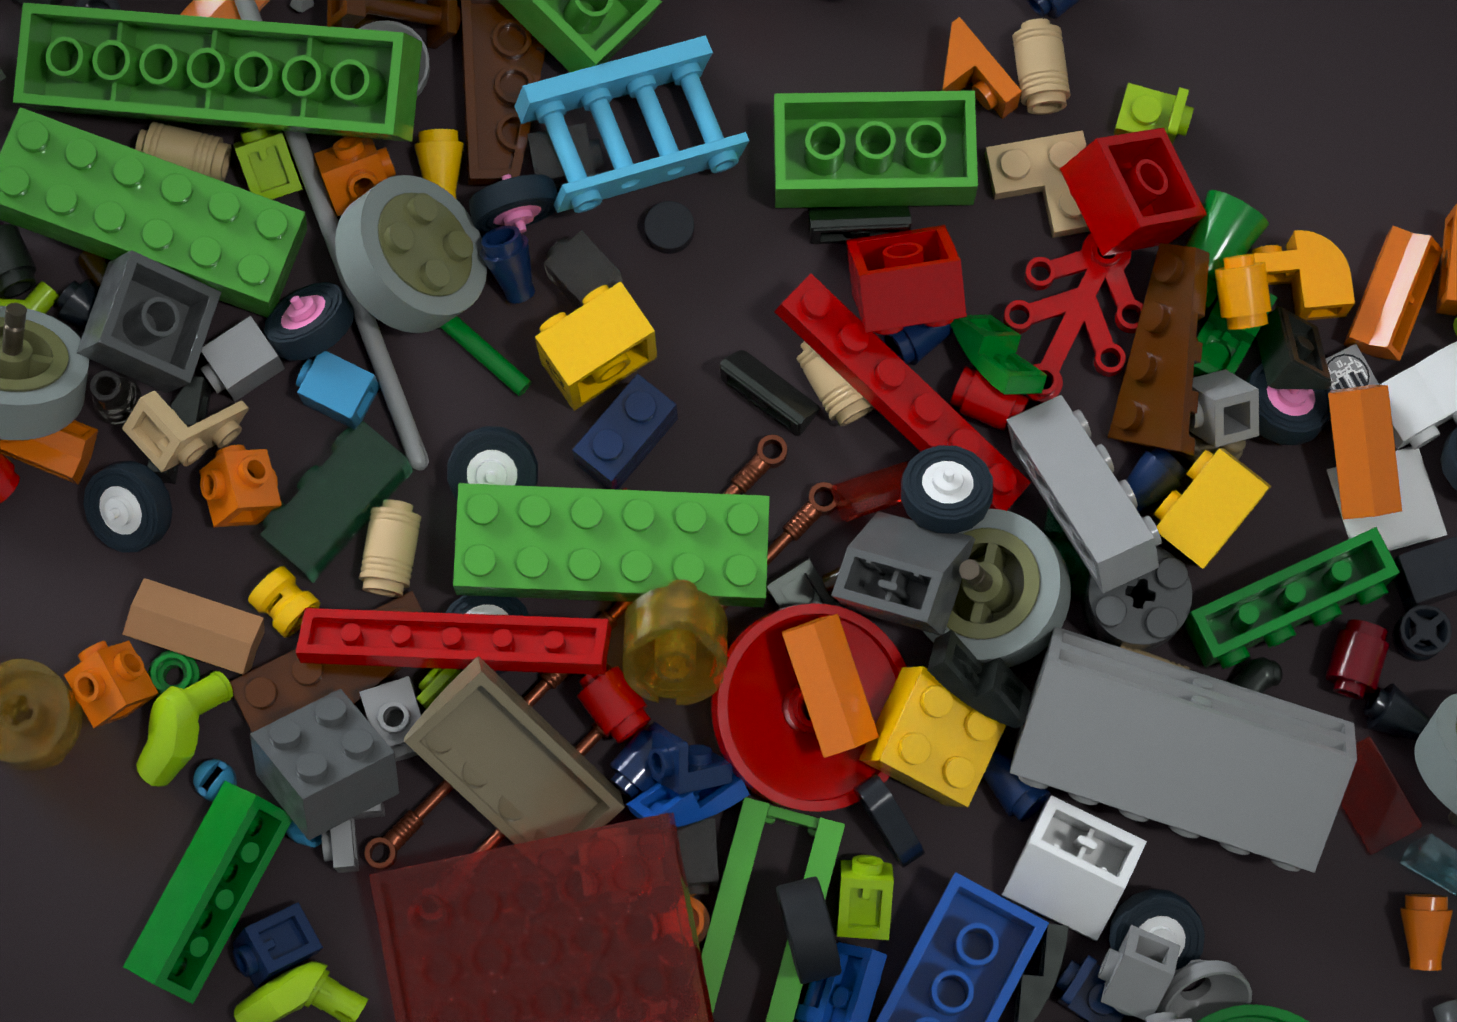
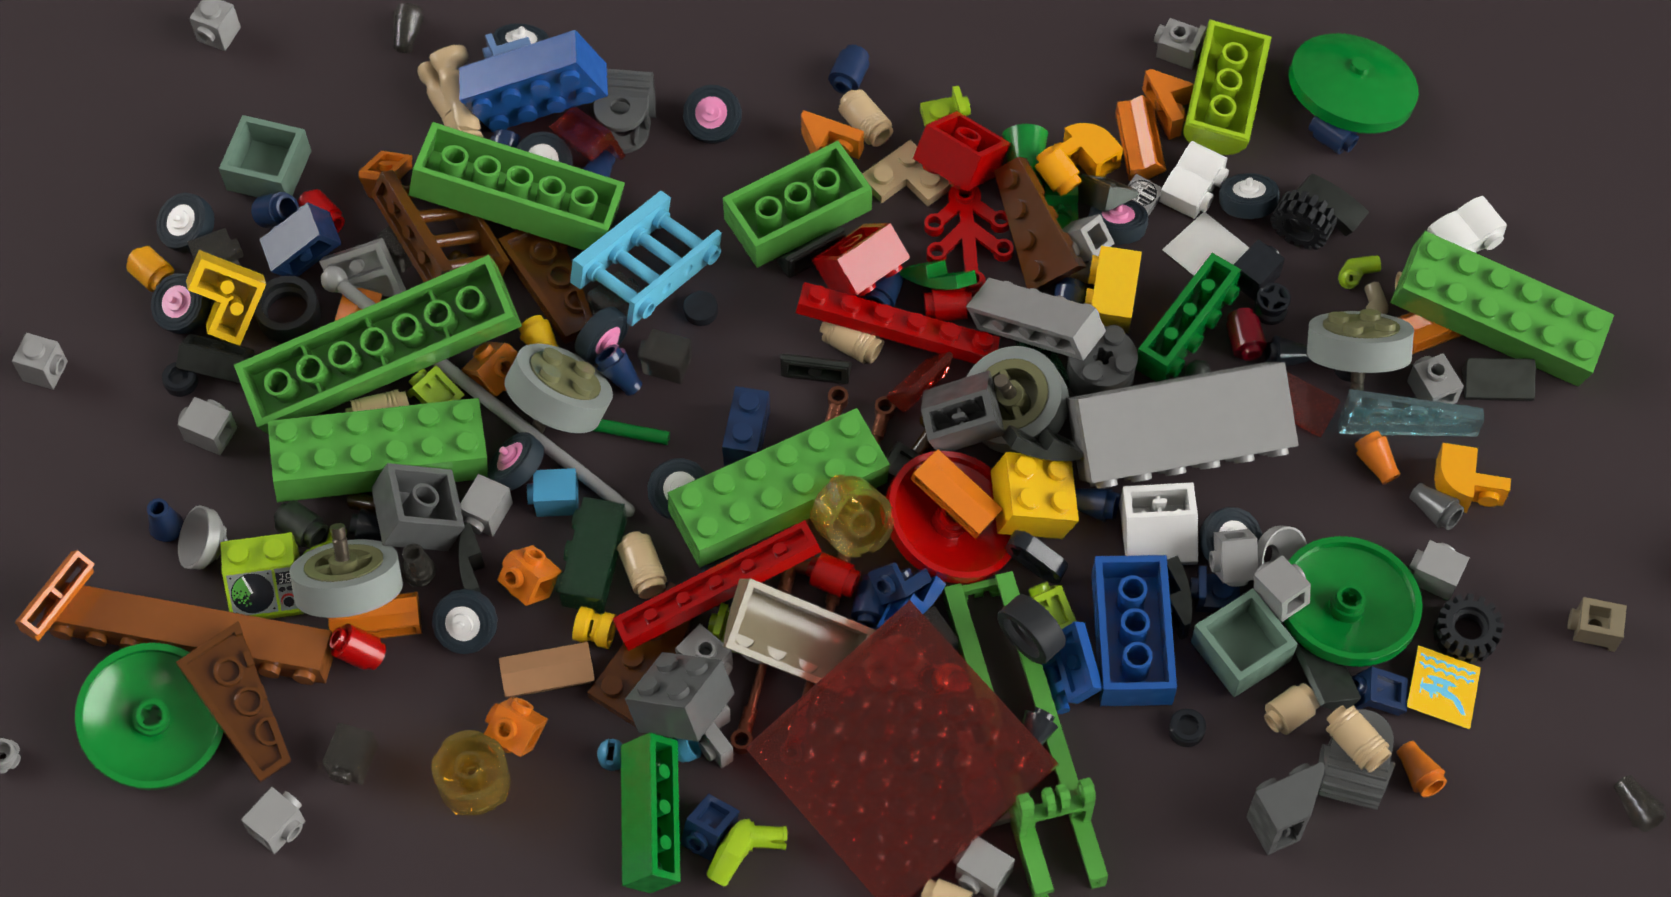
camera: 30 degrees left, 15 degrees down
tan bracket [122,390,249,473] -> none
lime arm [136,671,233,787] -> none
green plate [148,650,200,697] -> none
yellow brick [535,281,657,411] -> none
black wheel [901,445,993,534] -> none
orange piece [1328,385,1402,520] -> none

